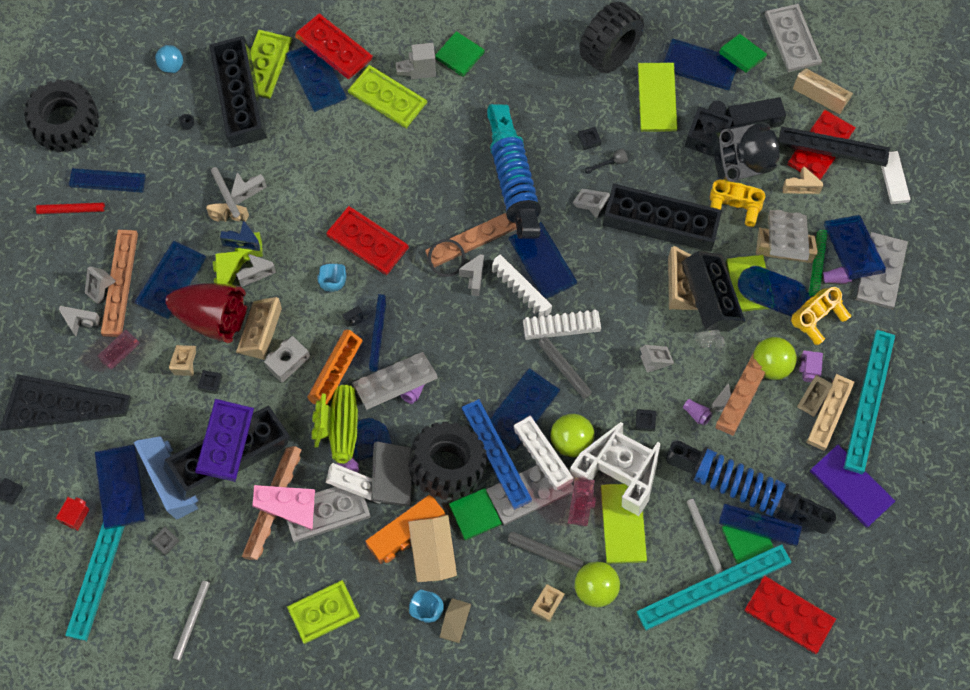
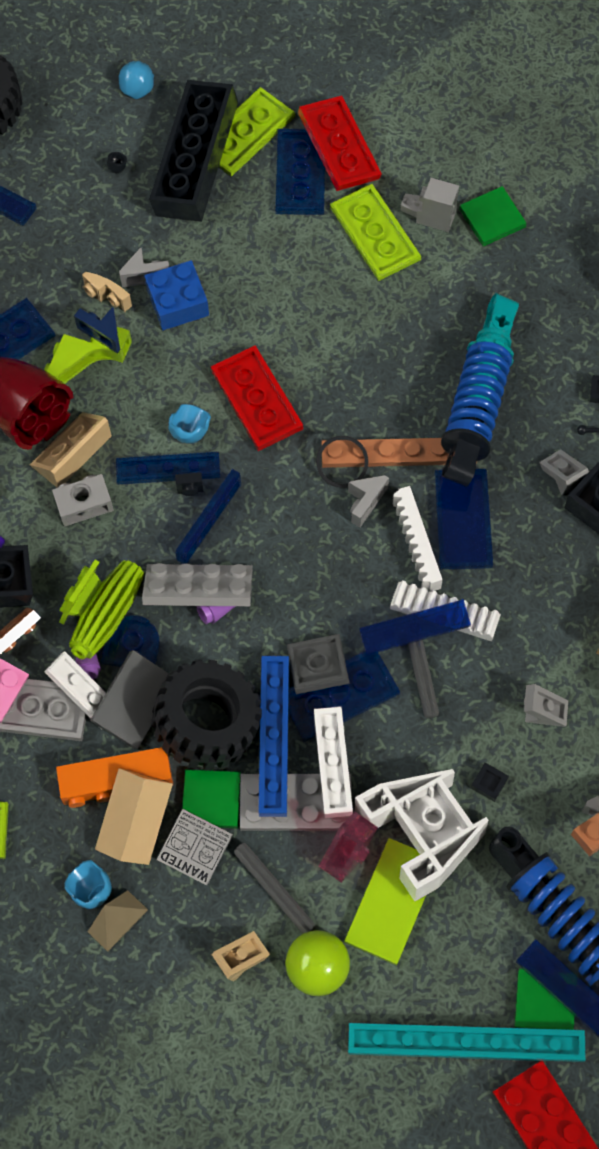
camera: 30 degrees right, 0 degrees up
light grey bar [211,167,240,218] -> none
light grey slope [236,254,276,287] -> none
orange brick [307,330,363,405] -> none
lime piece [551,414,595,457] -> none
medium lavender cone [683,399,713,426] -> none
light grey bar [686,499,723,574] -> none
none -> clear blue tile [116,452,221,485]
none -> blue brick [144,260,209,331]
none -> light grey tile [157,809,233,885]
none -> dark grey tile [287,634,350,694]
none -> clear blue tile [359,599,471,655]

